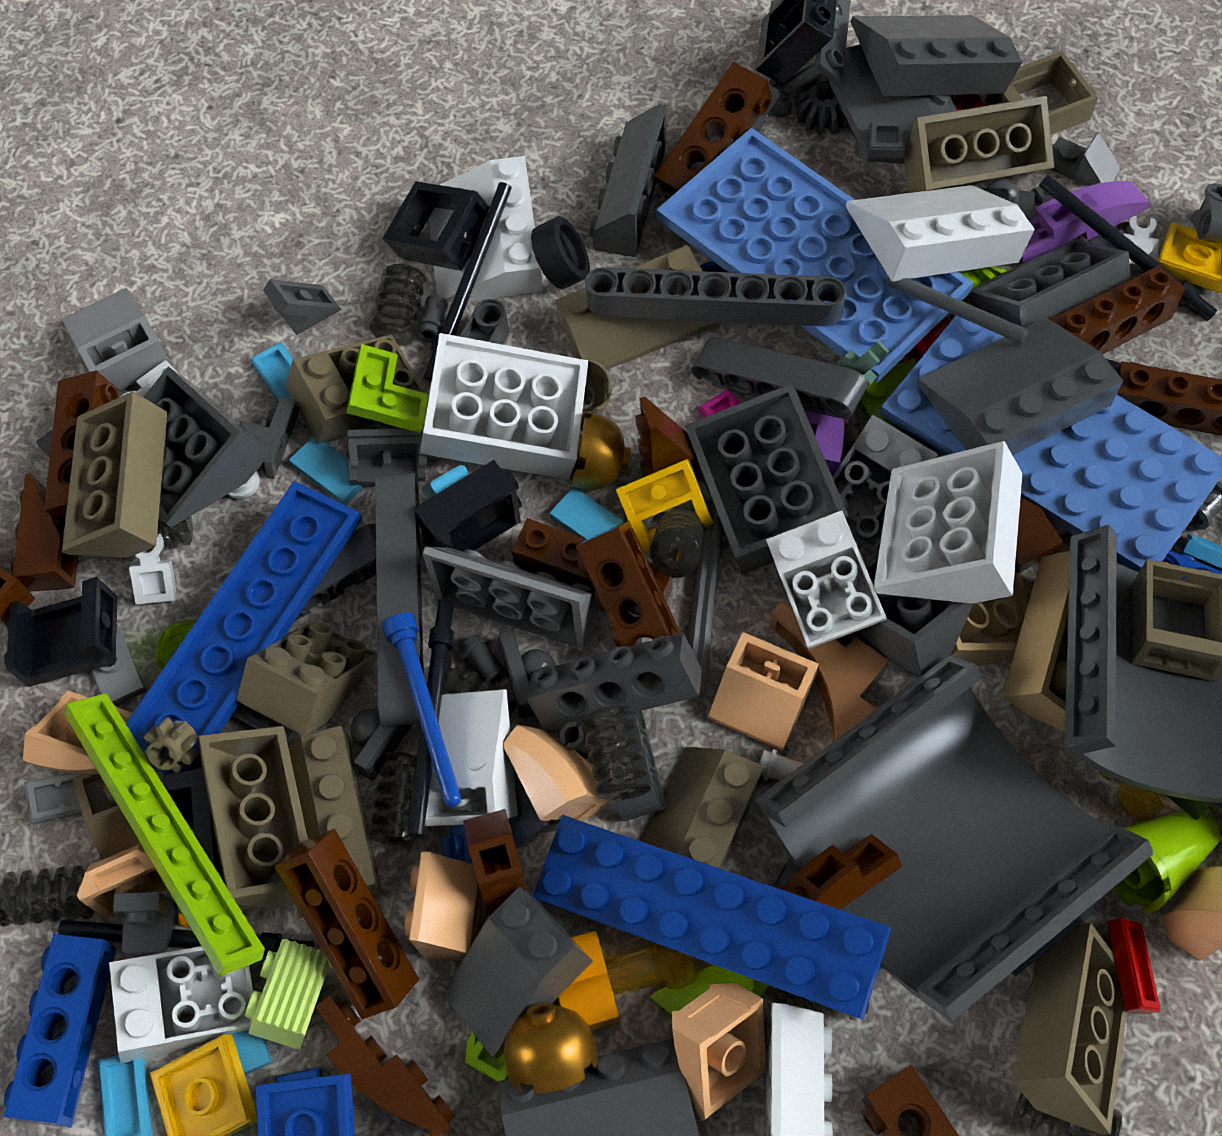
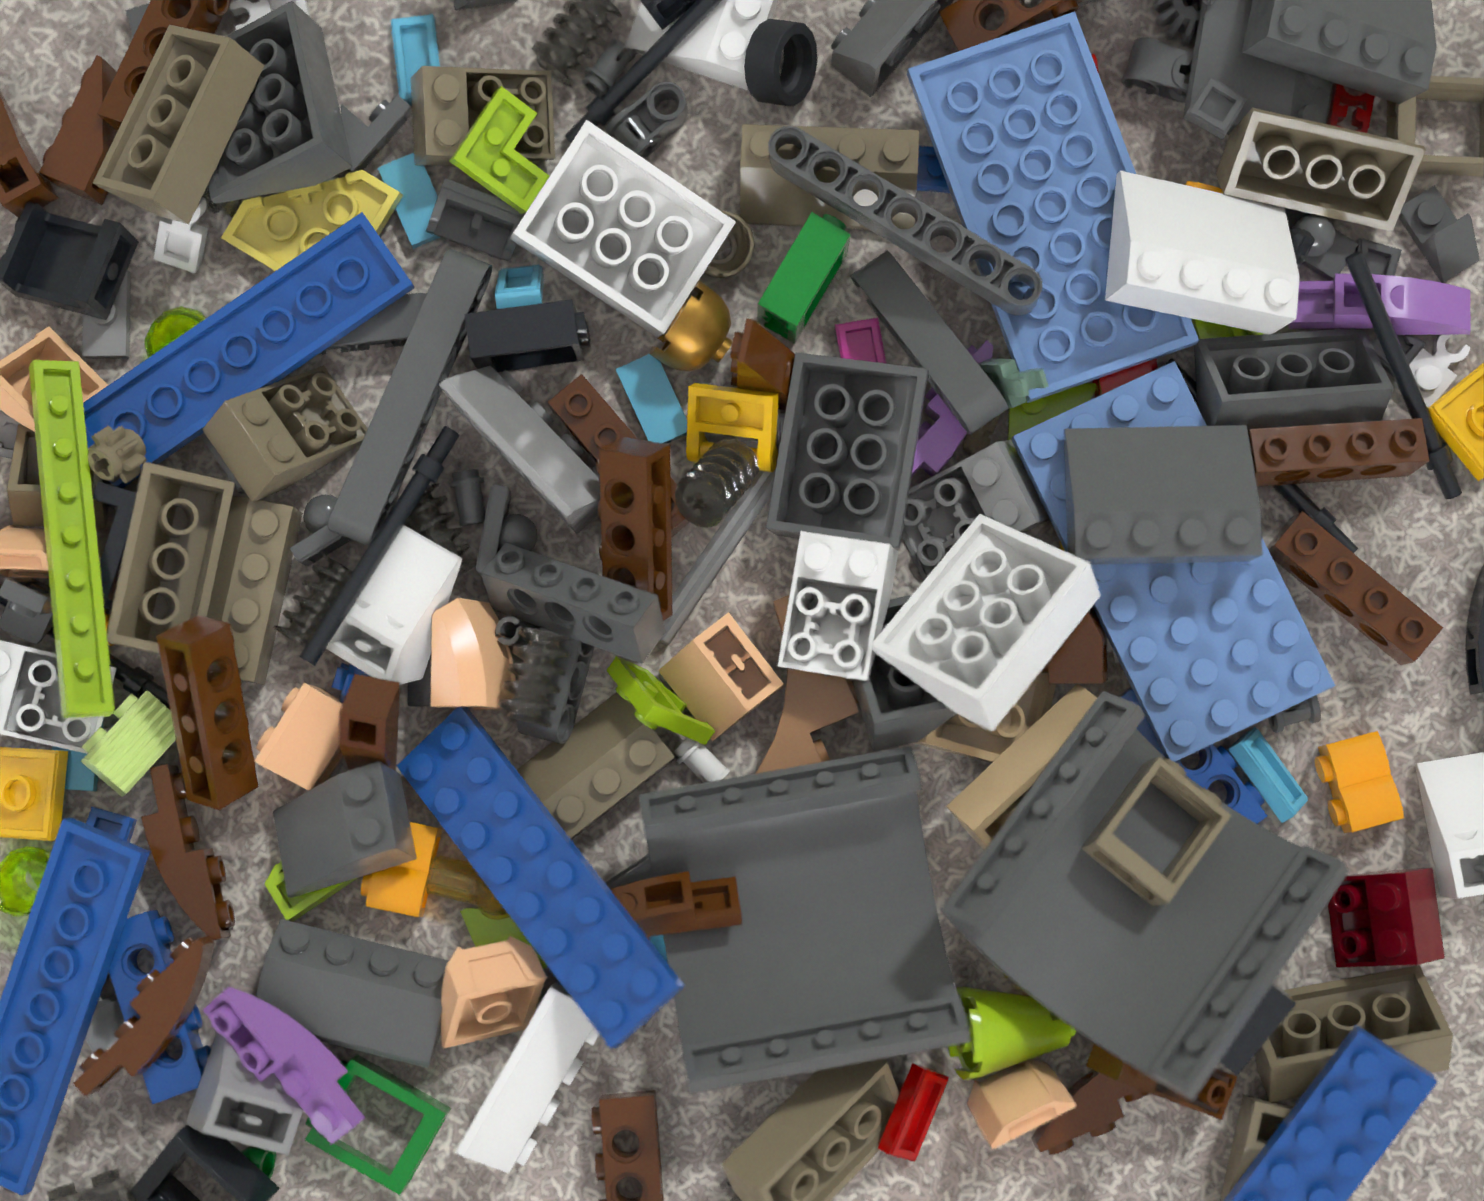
camera: 25 degrees right, 20 degrees up
blue piece [382,612,461,807] -> none
pearl gold cylinder [504,1002,598,1094] -> none
dark grey bar [886,276,1029,344] -> none
none -> light yellow plate [221,170,403,271]
none -> lime wing [606,656,715,745]
none -> green window [757,212,851,344]
none -> dark grey piece [1122,37,1194,103]

